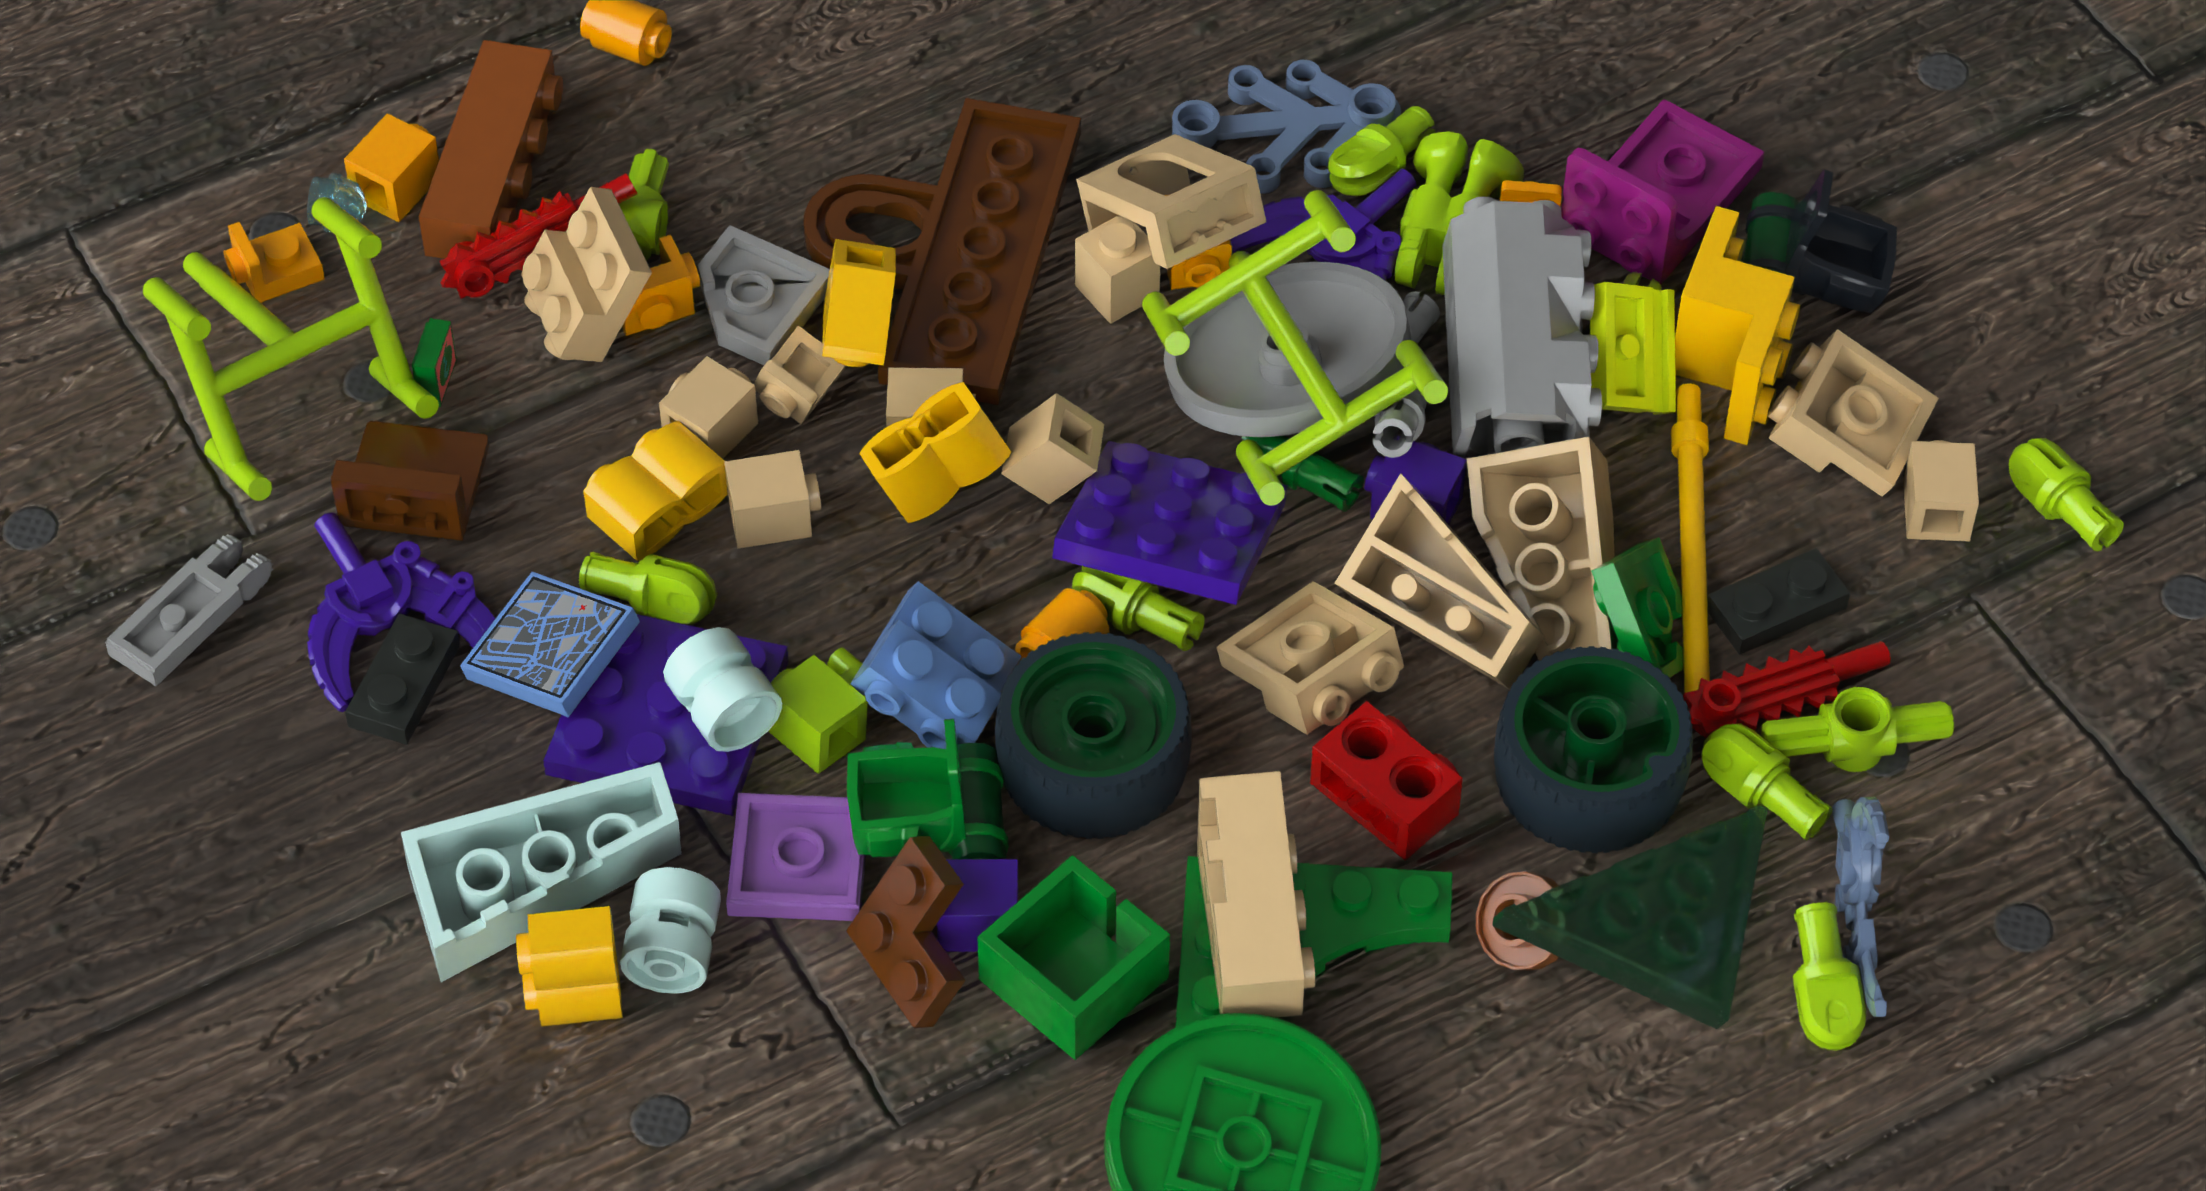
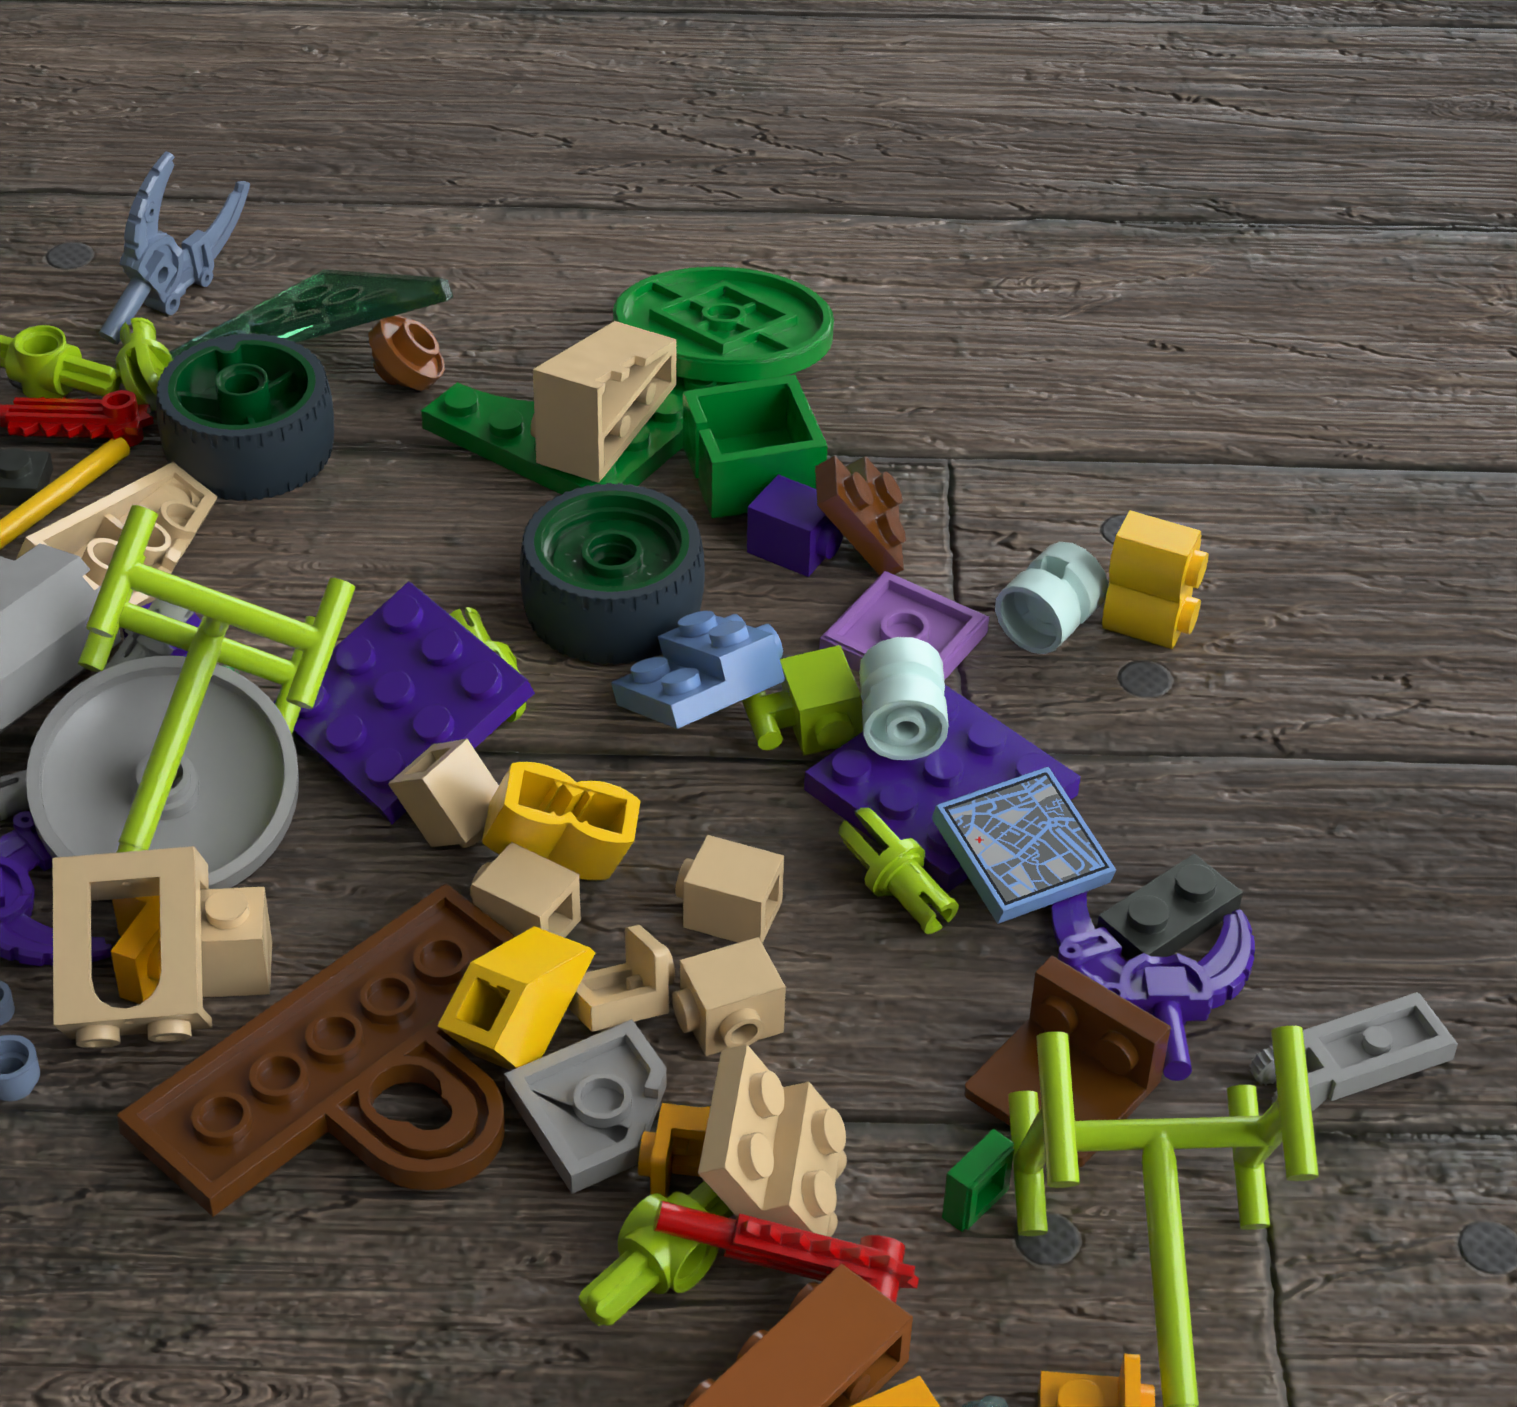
camera: 150 degrees left, 10 degrees down
light aqua wedge [401,762,681,982] -> none
yellow brick [583,421,727,561] -> none
green piece [847,719,1009,859] -> none
light orange brick [1015,588,1109,660] -> none
tan plate [1216,581,1404,735] -> none
red brick [1310,701,1463,861] -> none
tan wedge [1334,474,1544,690] -> none
green plate [1591,537,1683,678] -> none
lime arm [1793,902,1866,1051] -> none

